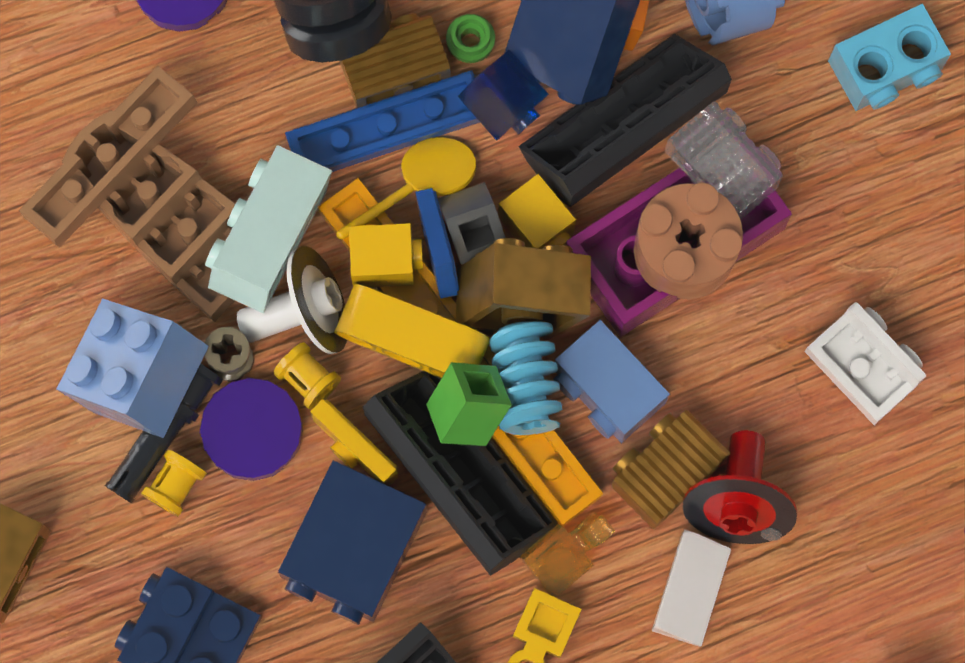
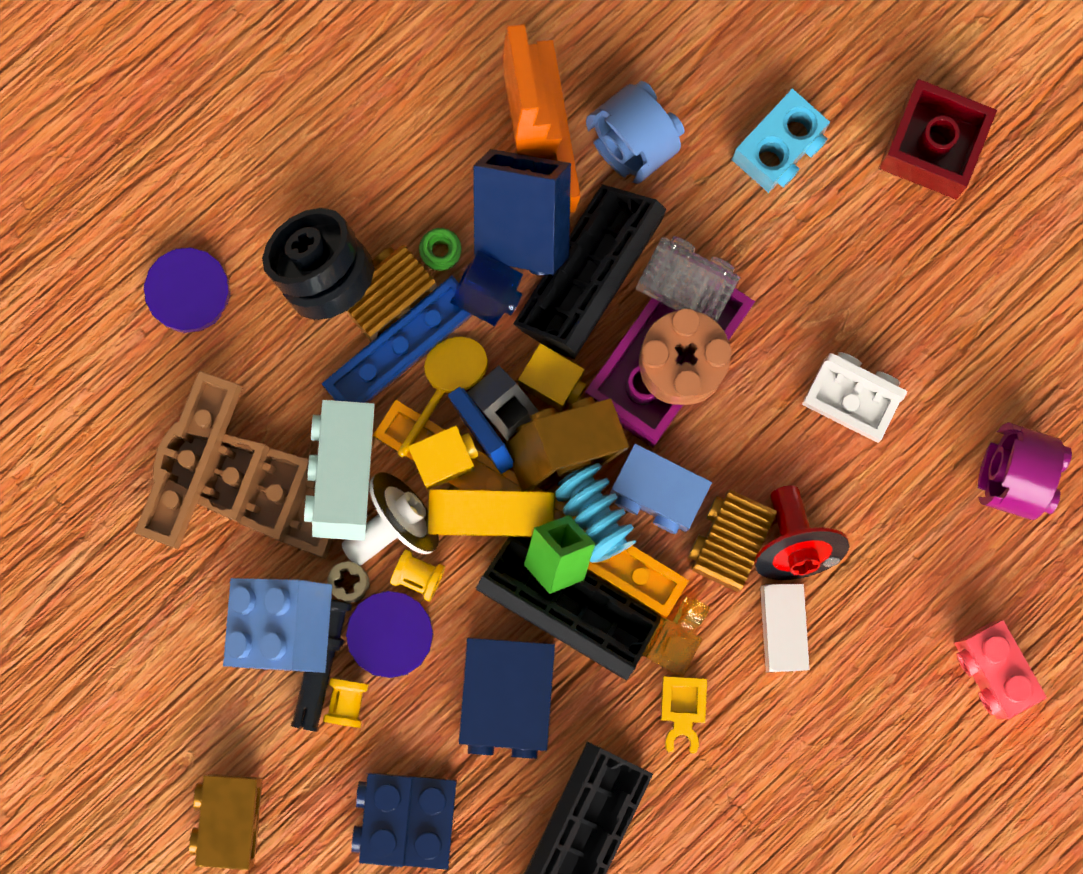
camera: 25 degrees left, 5 degrees up
yellow plate [310,399,398,486] -> none

